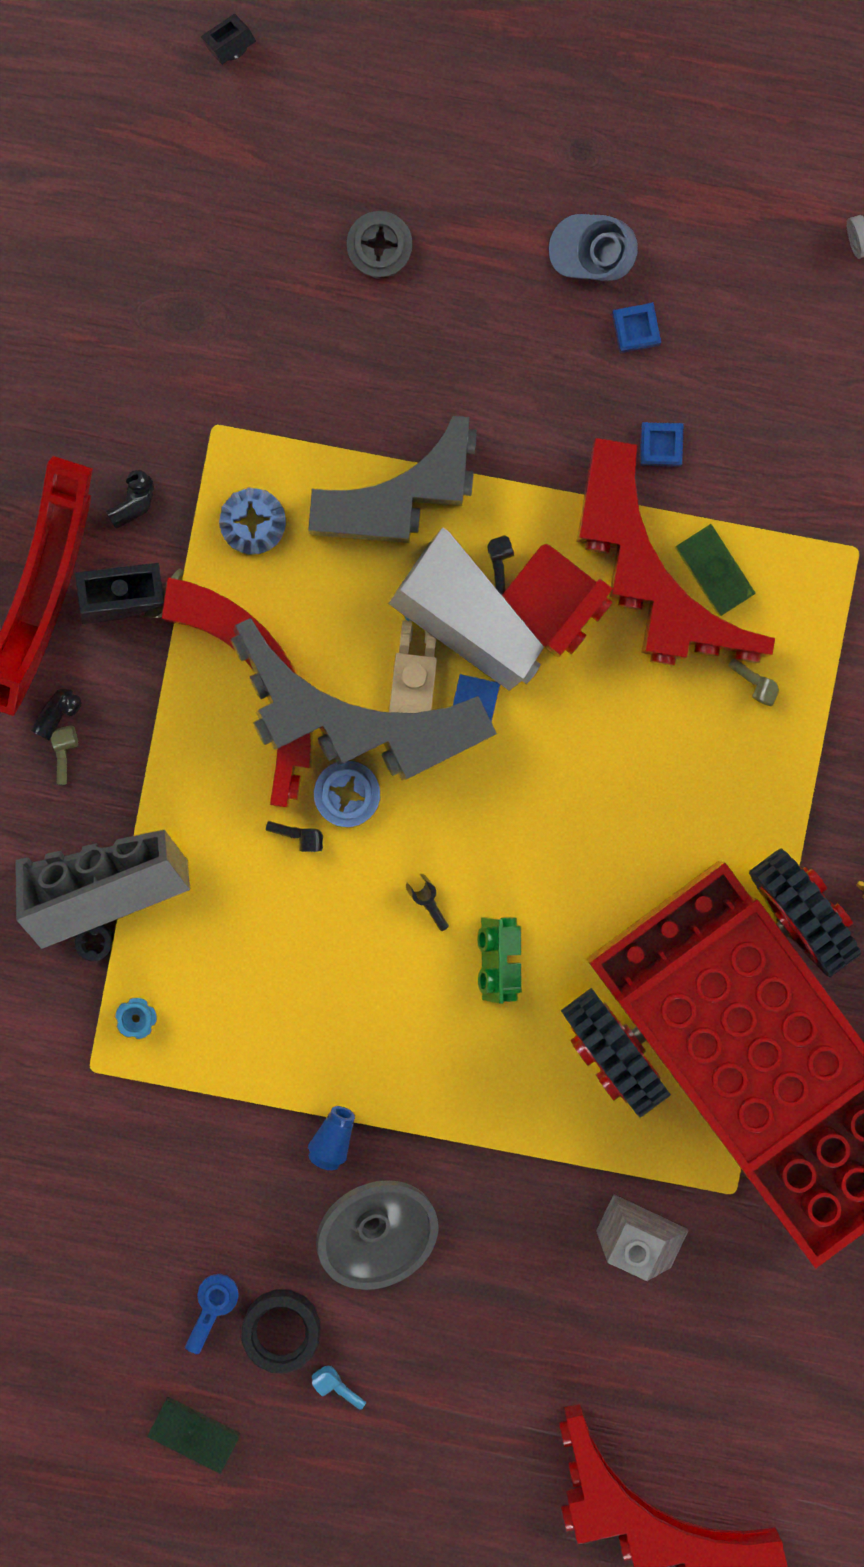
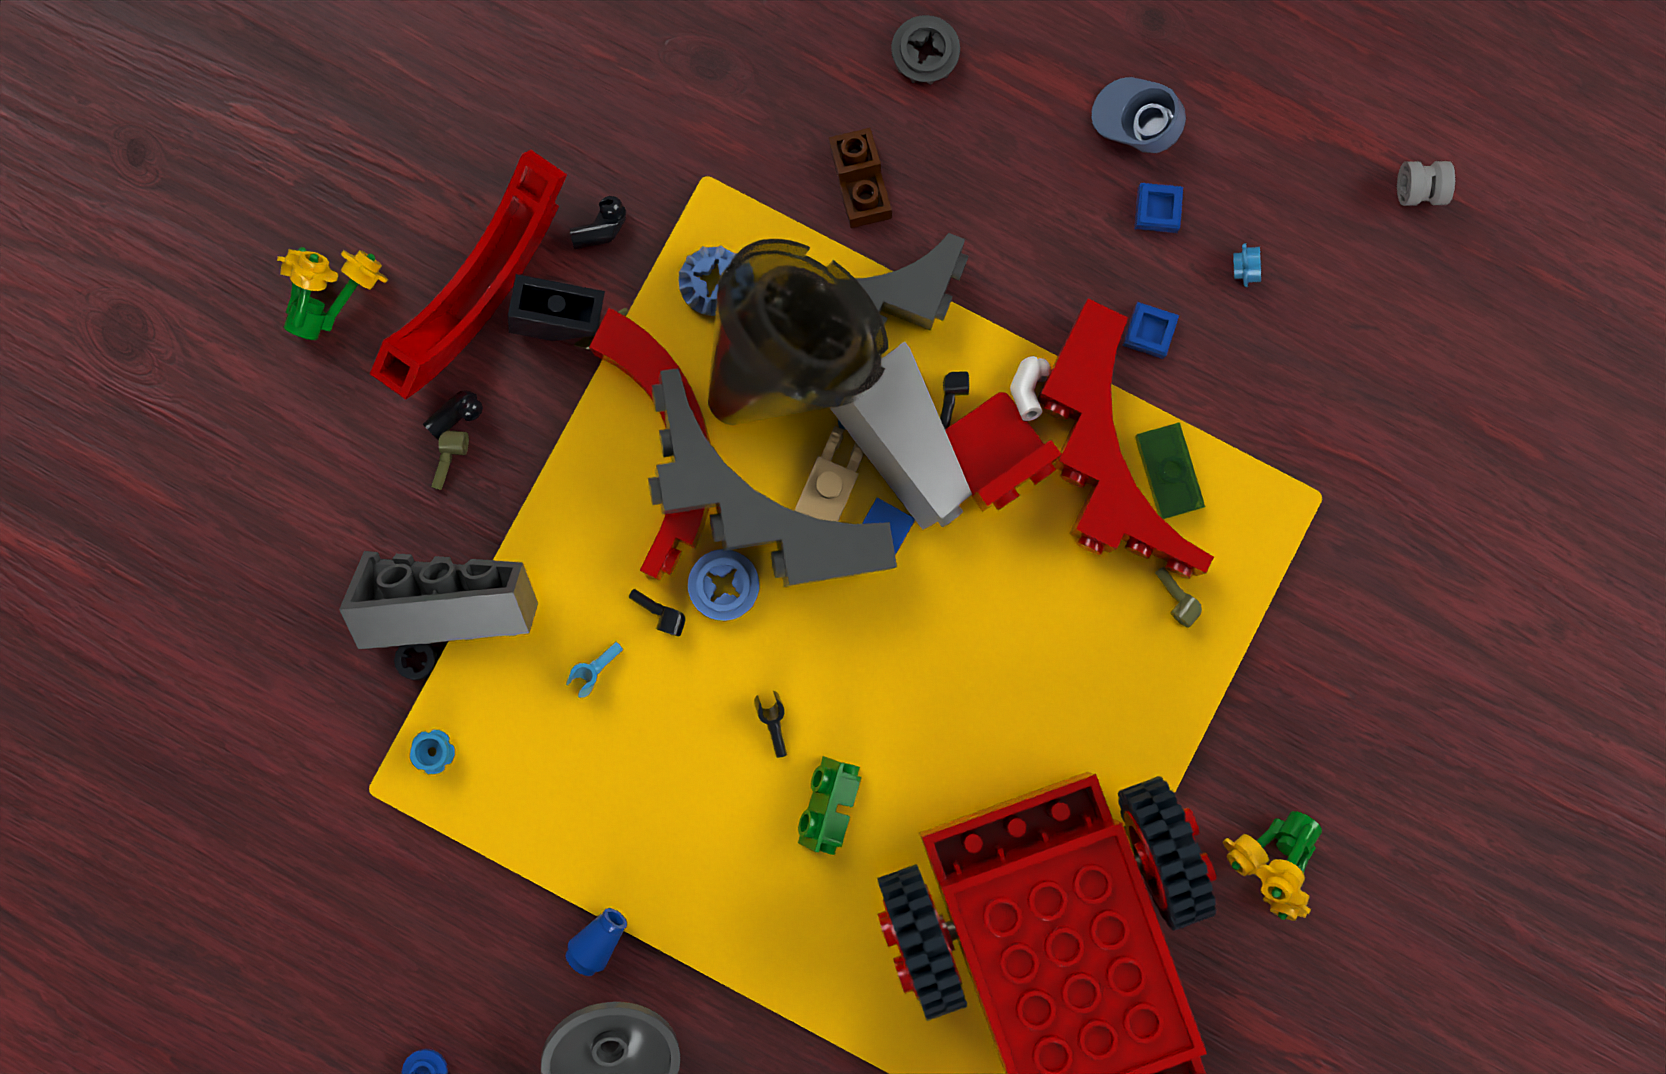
camera: 15 degrees right, 5 degrees down
none -> dark azure hand [566,642,623,698]
none -> clear smoke cone [708,239,888,425]
none -> reddish brown slope [828,128,892,228]
none -> white arm [1010,356,1051,421]
none -> dark azure plate [1233,243,1261,287]

